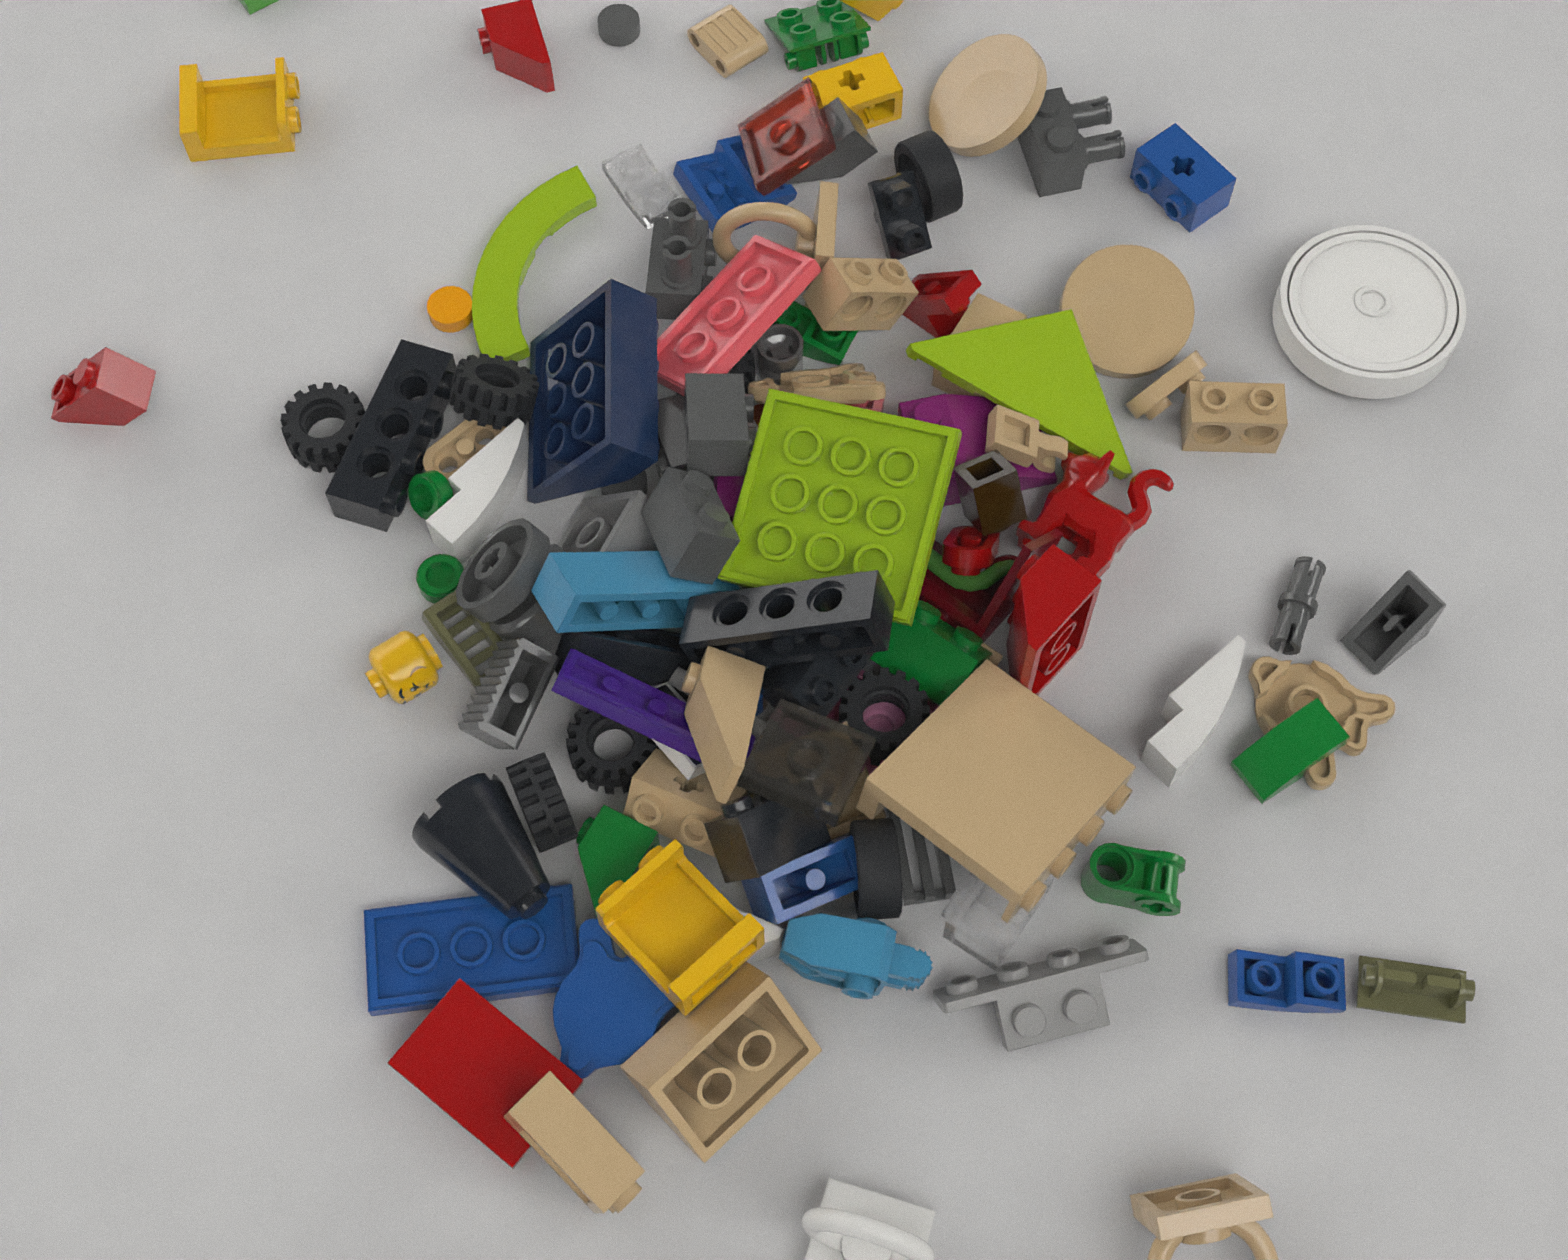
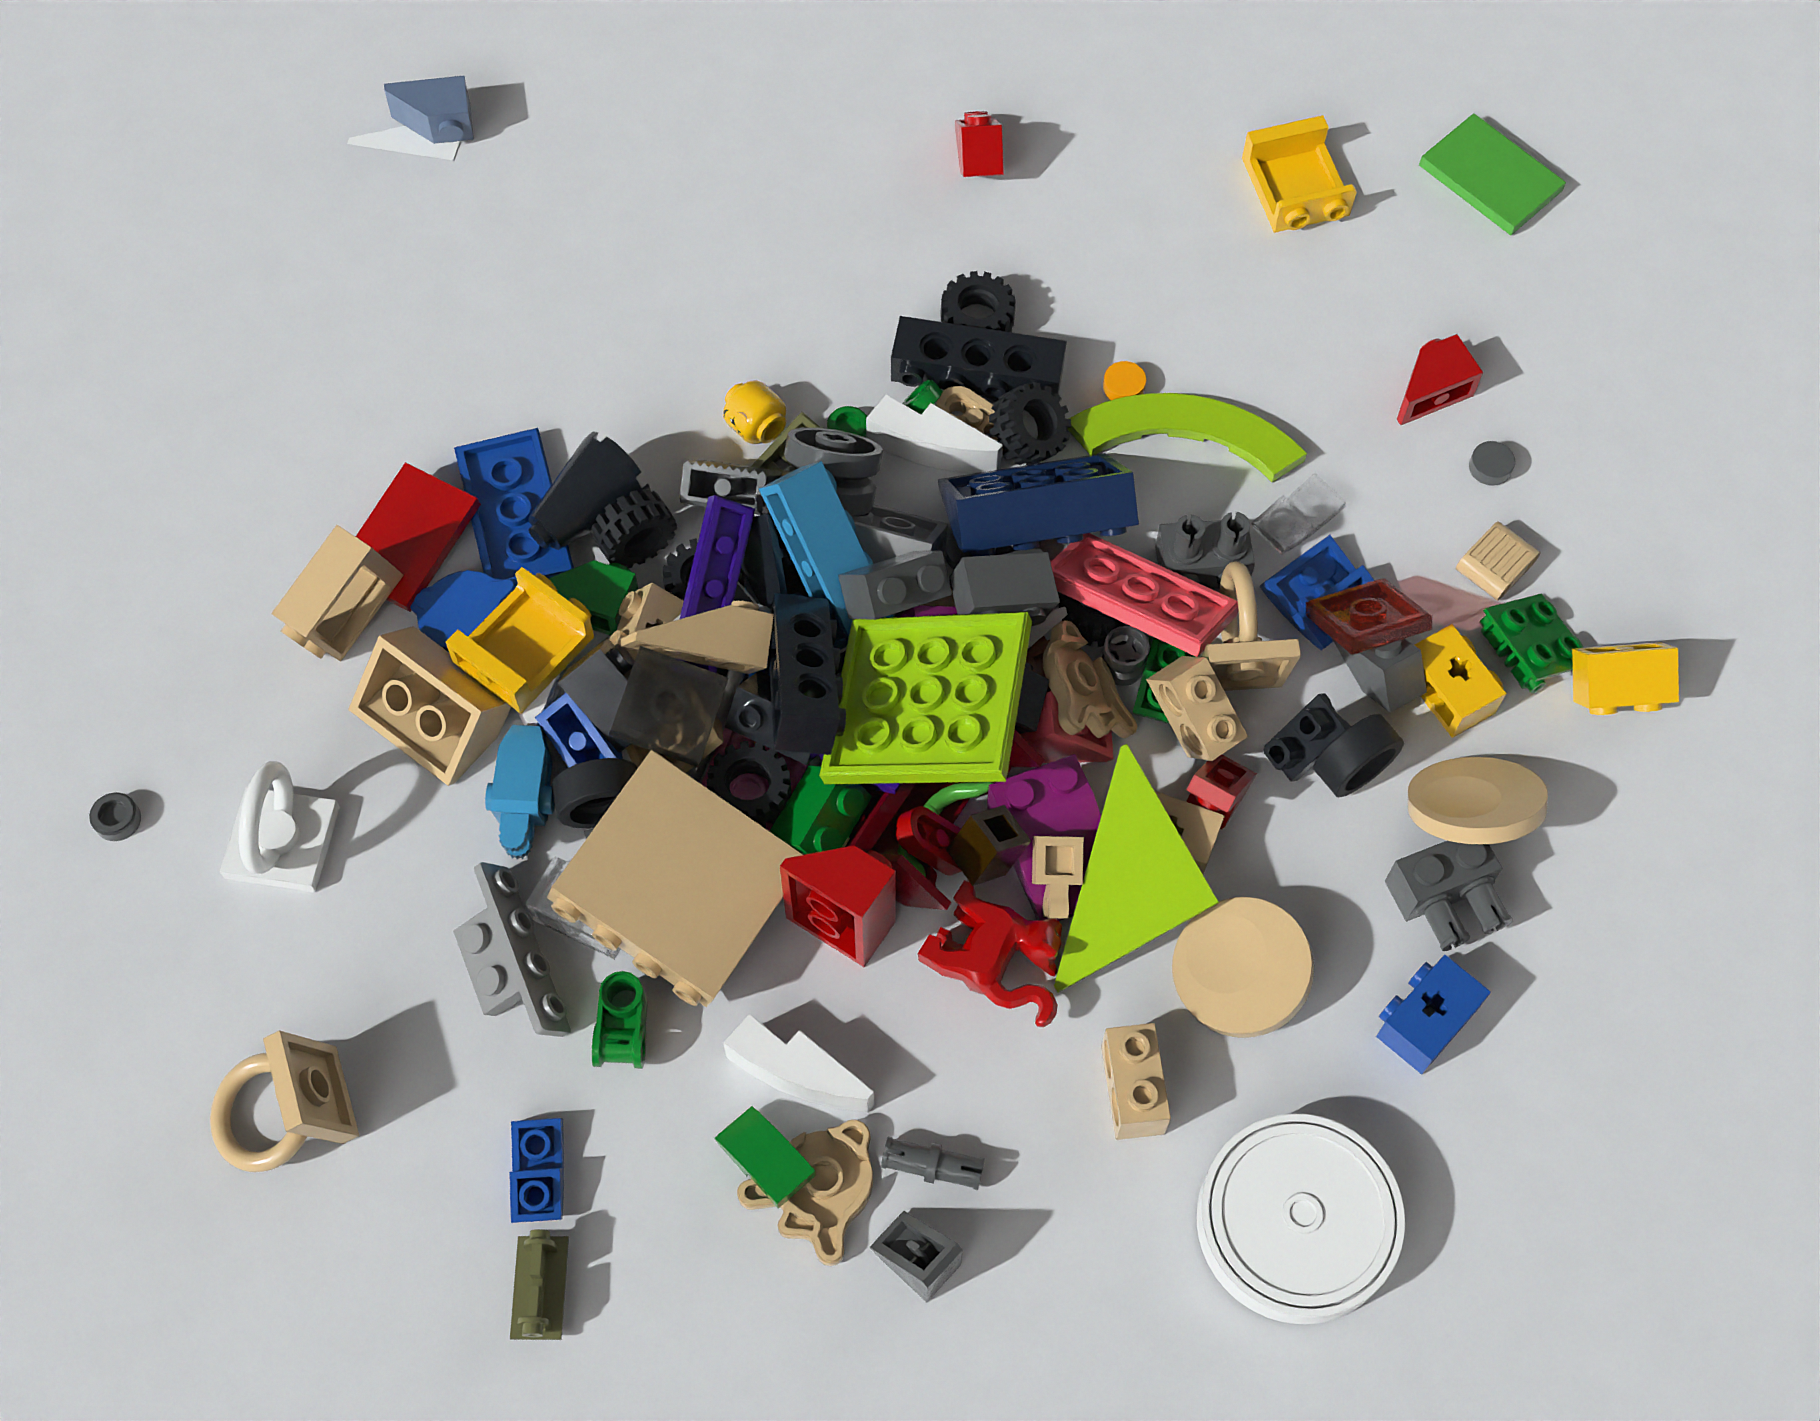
camera: 80 degrees right, 0 degrees up
tan plate [1125,350,1208,421] -> none

